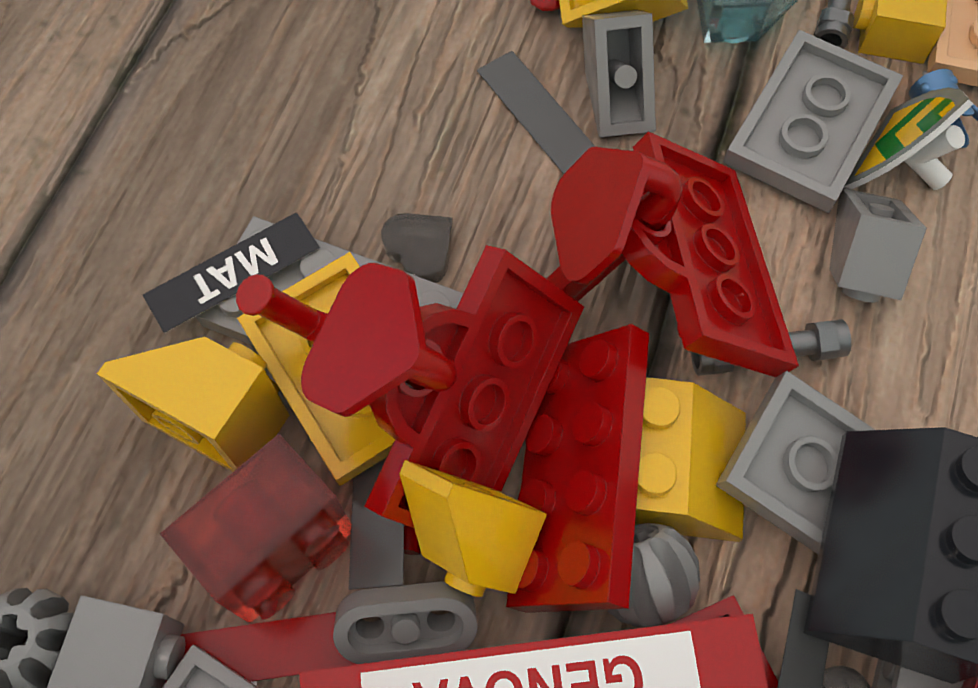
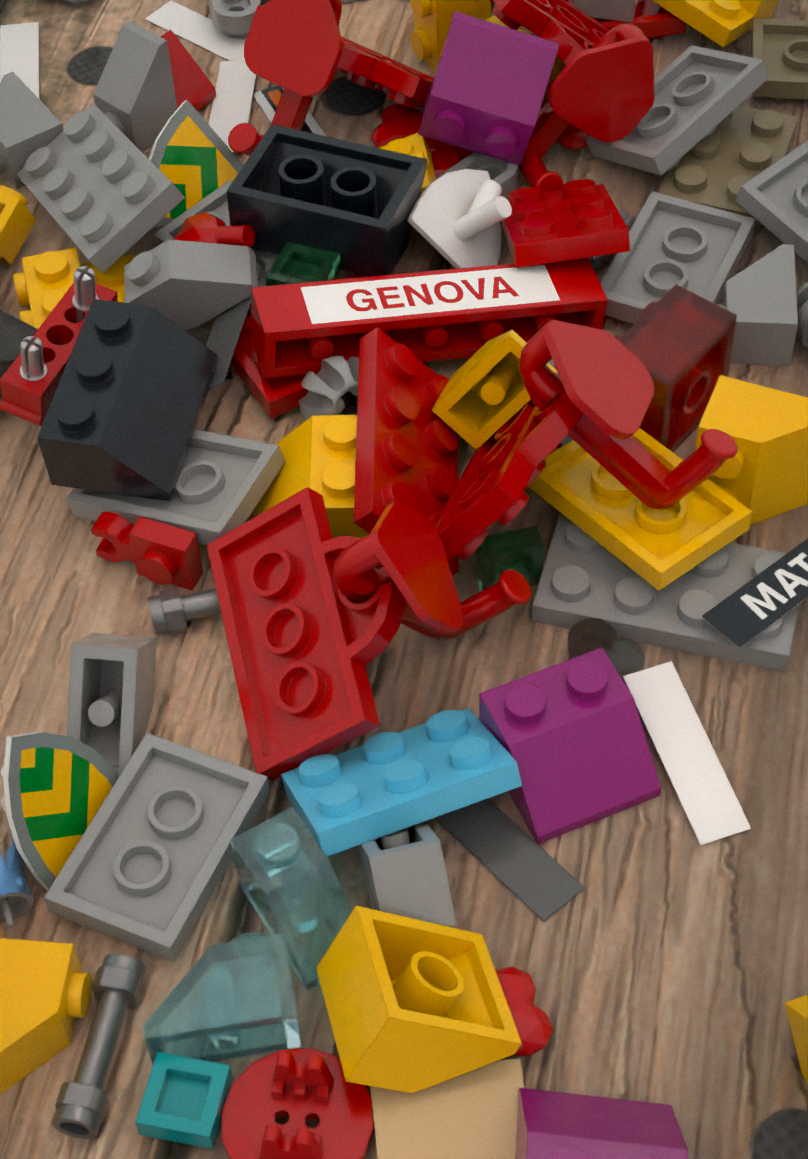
camera: 175 degrees right, 15 degrees down
none -> red plate [91,511,203,591]
none -> clear light blue slope [230,807,352,991]
none -> medium azure plate [281,708,522,858]
none -> magenta slope [479,648,661,844]
none -> white sticker [623,661,751,845]

